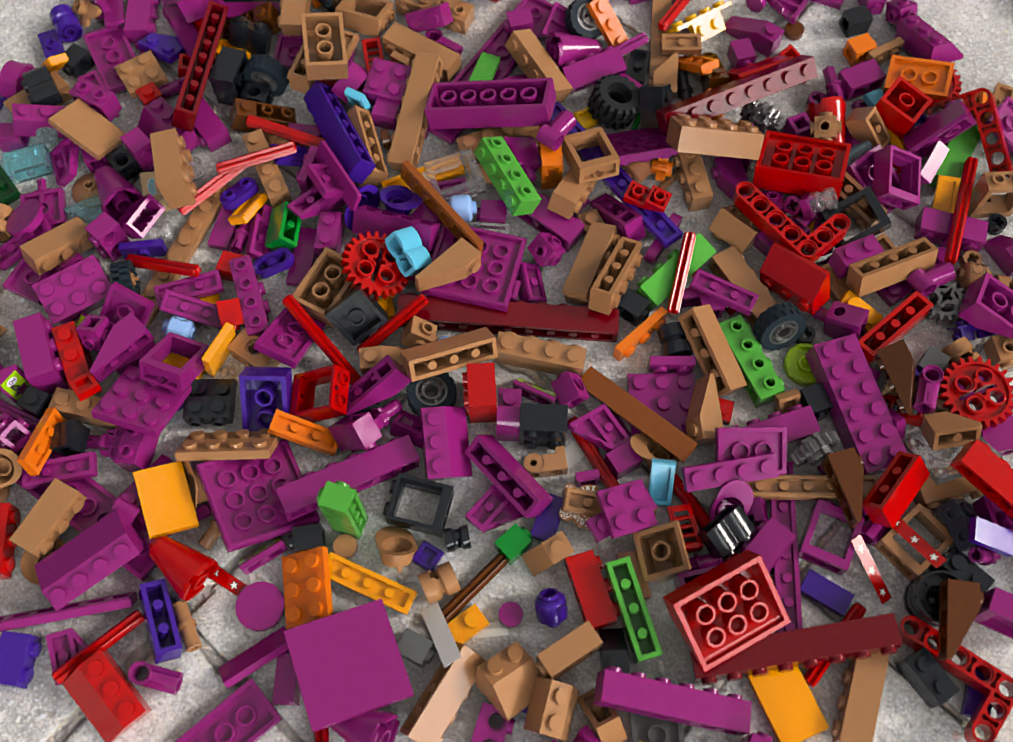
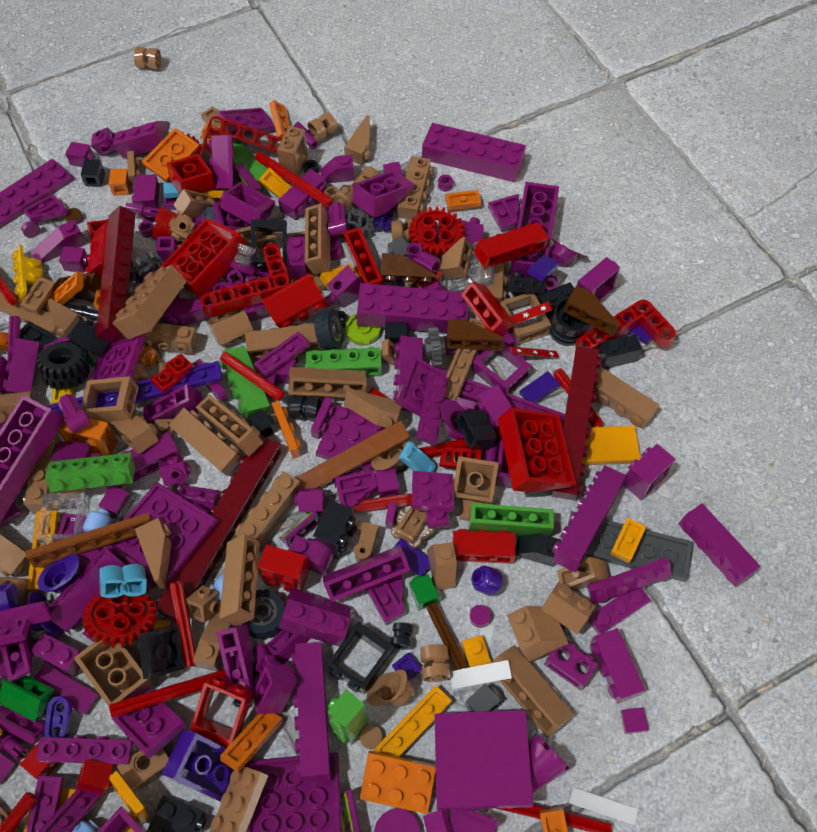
camera: 70 degrees left, 5 degrees down
black brick [289,523,326,553] -> none
medium nougat window [535,621,603,680] -> none

